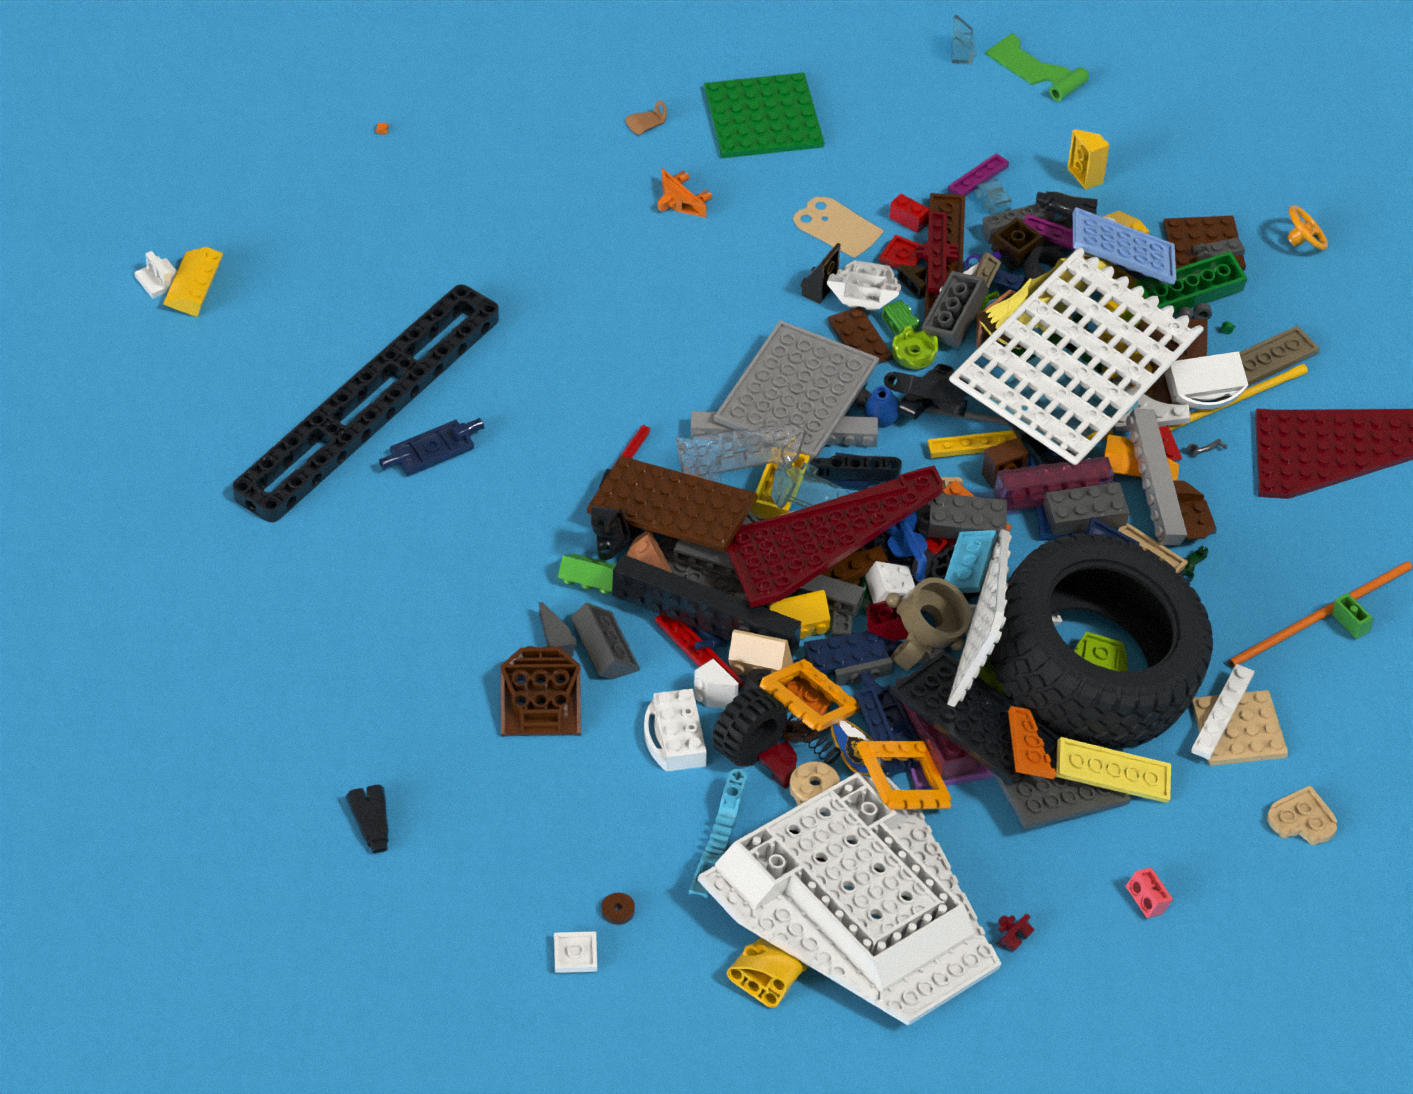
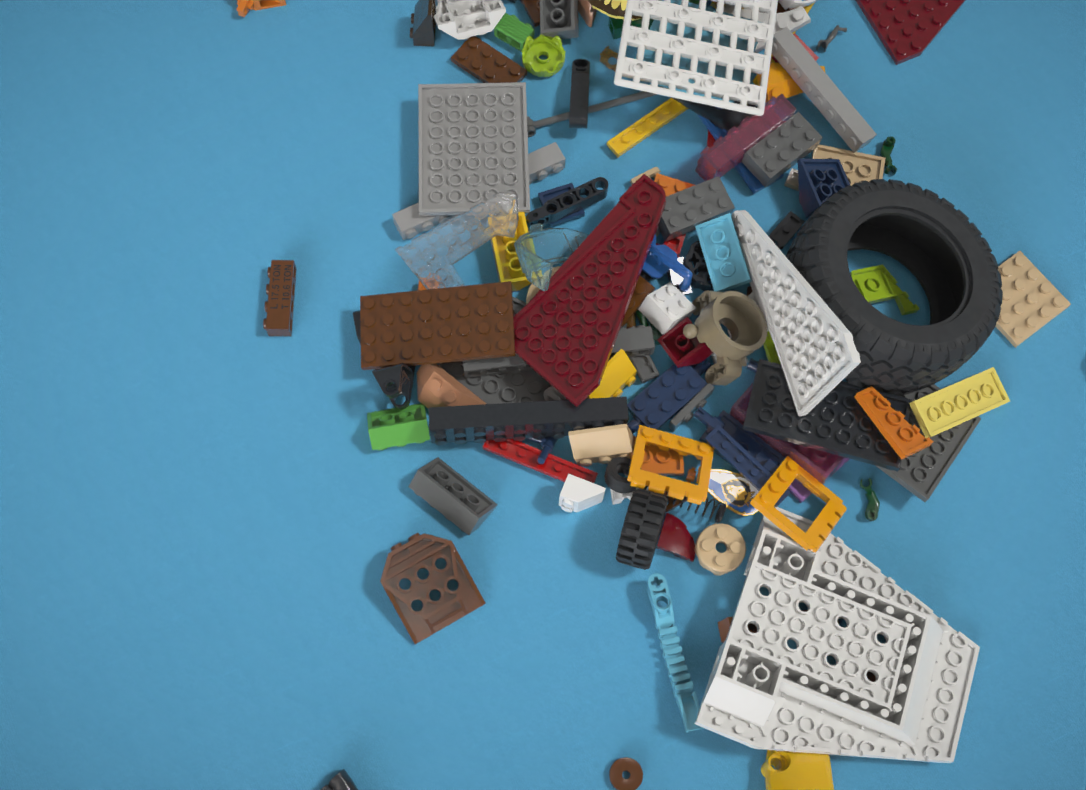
camera: 30 degrees left, 20 degrees up
black beam [233,284,499,523] -> none
dark blue plate [379,418,484,476] -> none
dark grey slope [539,602,577,656] -> none
red axle [611,425,650,469] -> none
white piece [644,689,706,771] -> none
blue cone [864,386,900,428] -> none
black connector [884,371,969,417] -> none
reddish brown brick [982,437,1029,489] -> none
dark red hips [996,913,1034,952] -> none
coral brick [1126,867,1173,918] -> none
reddish brown piece [1173,480,1217,540] -> none
white plate [1191,664,1255,760] -> none
orange piece [1228,561,1412,668] -> none
bright green brick [1332,593,1374,639] -> none
none -> reddish brown brick [263,260,297,337]
none -> dark green arm [859,478,880,521]

